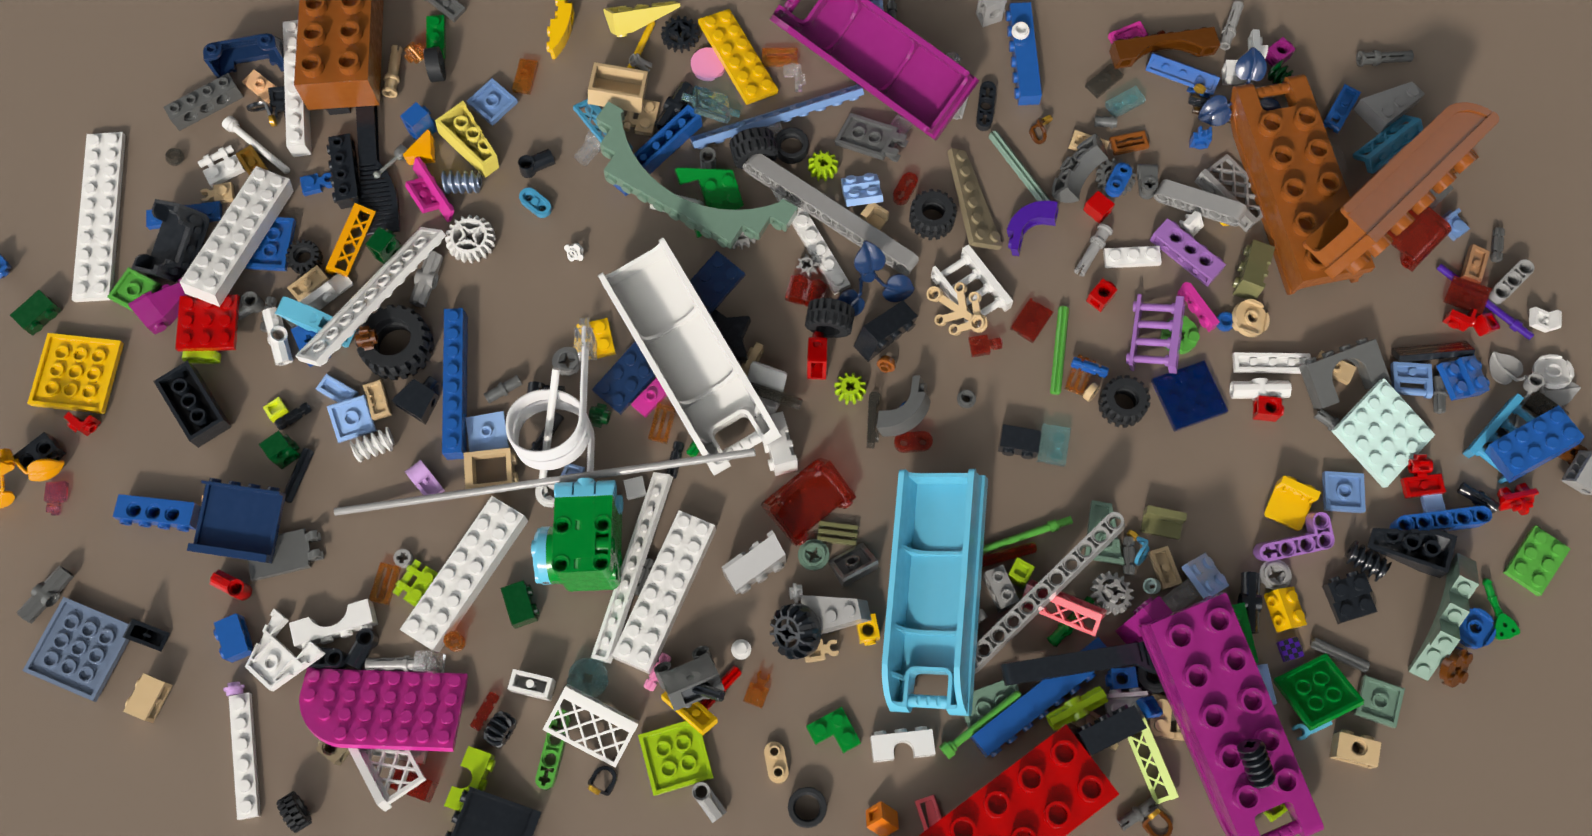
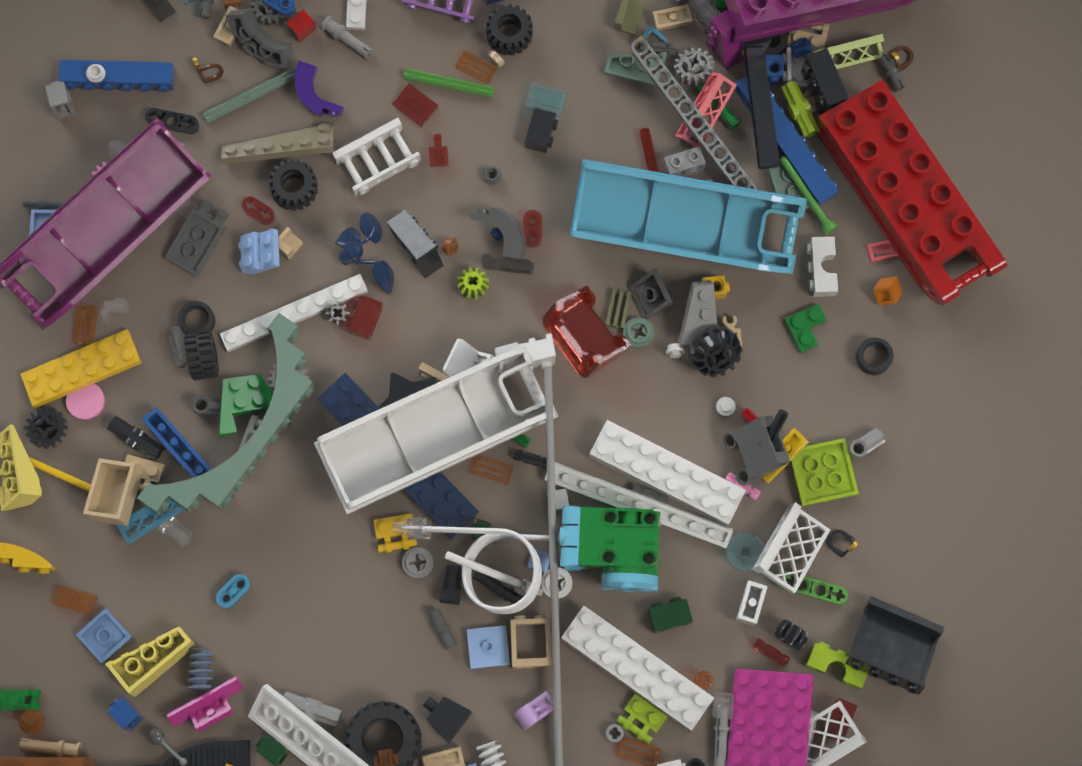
camera: 90 degrees left, 5 degrees up
light orange slope [403,129,435,165] -> none
black tyre [424,46,446,83] -> none
blue brick [442,308,468,460] -> none
white gear [445,215,496,263] -> none
black piece [518,149,556,178] -> none
white plate [564,243,584,261] -> none
light grey pin [629,53,652,72] -> none
dark pink plate [631,377,667,418] -> none
clear light blue plate [681,85,740,124] -> none
medium blue plate [690,84,864,149] -> none
wedge [722,530,786,595] -> none
light grey beam [743,154,919,275] -> none
clear orange plate [743,670,770,709] -> none
clear smoke axle [750,382,803,410] -> none
tan plate [764,741,789,784] -> none
black tyre [805,298,855,338] -> none
red torso [807,332,827,380] -> none
lime gear [808,150,838,182] -> none
tan plant [926,282,988,336] -> none
bright green bar [983,516,1073,554] -> none
lime panel [1008,557,1035,589] -> none
blue axle [1071,357,1109,378] -> none
red brick [1086,278,1118,312] -> none
light aqua hinge [1143,578,1161,594] -> none

